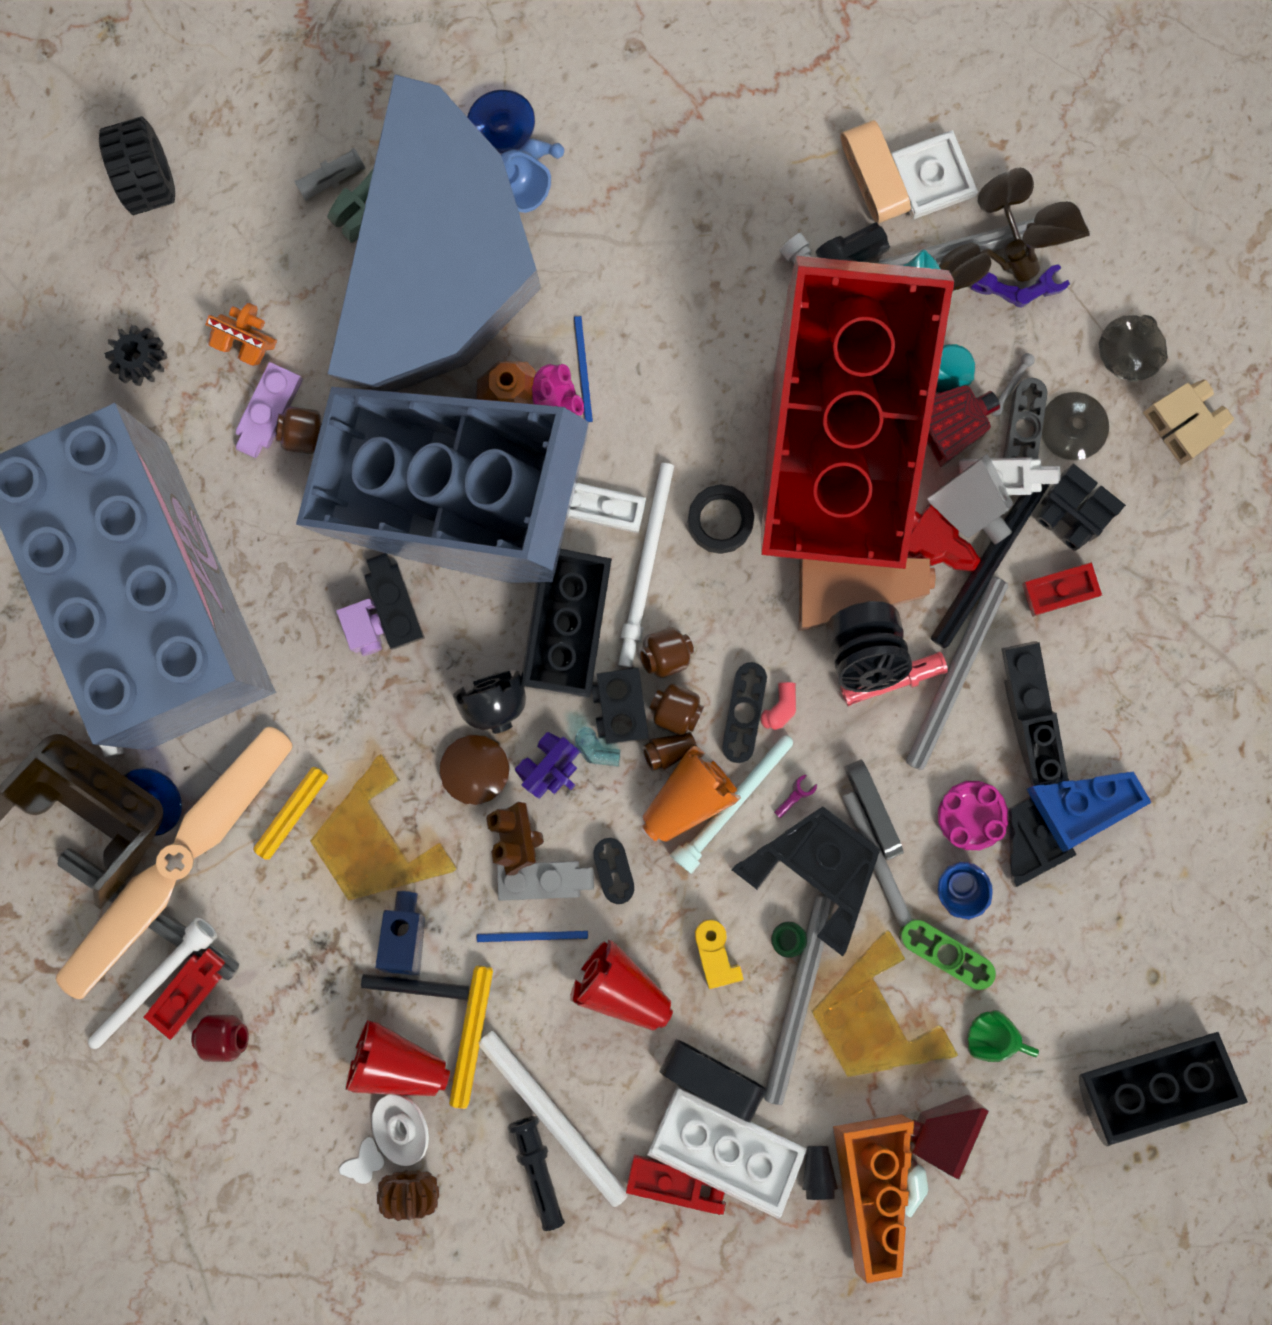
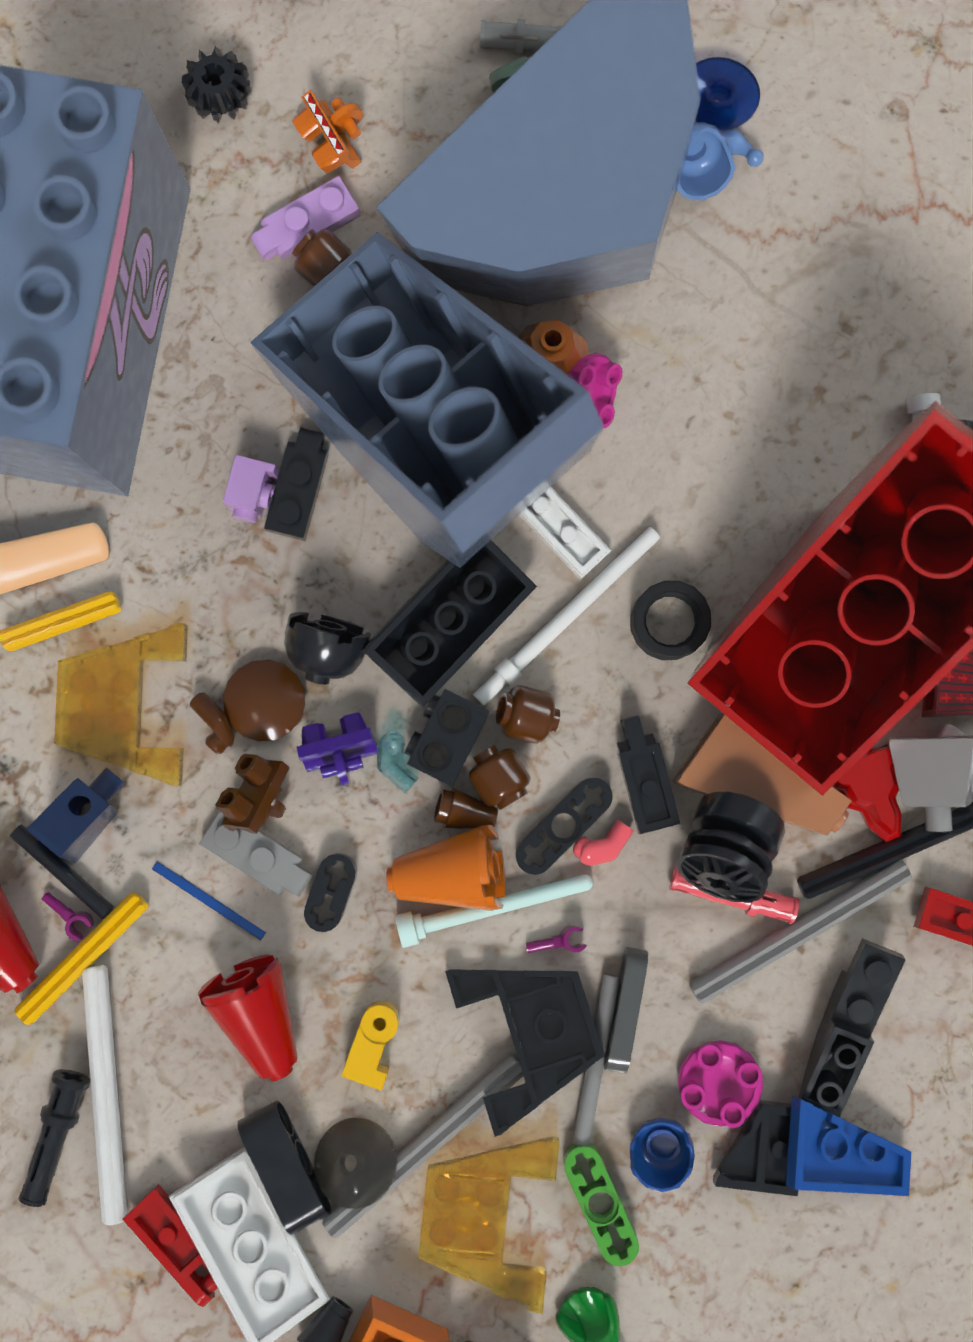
camera: 30 degrees right, 0 degrees up
blue piece [574,316,593,422] -> none
dark green plate [771,922,807,958] -> none
none -> magenta hand [41,892,94,941]
none -> reddish brown arm [190,692,235,754]
none -> clear smoke dish [314,1118,397,1209]
none -> black hinge [616,715,680,834]

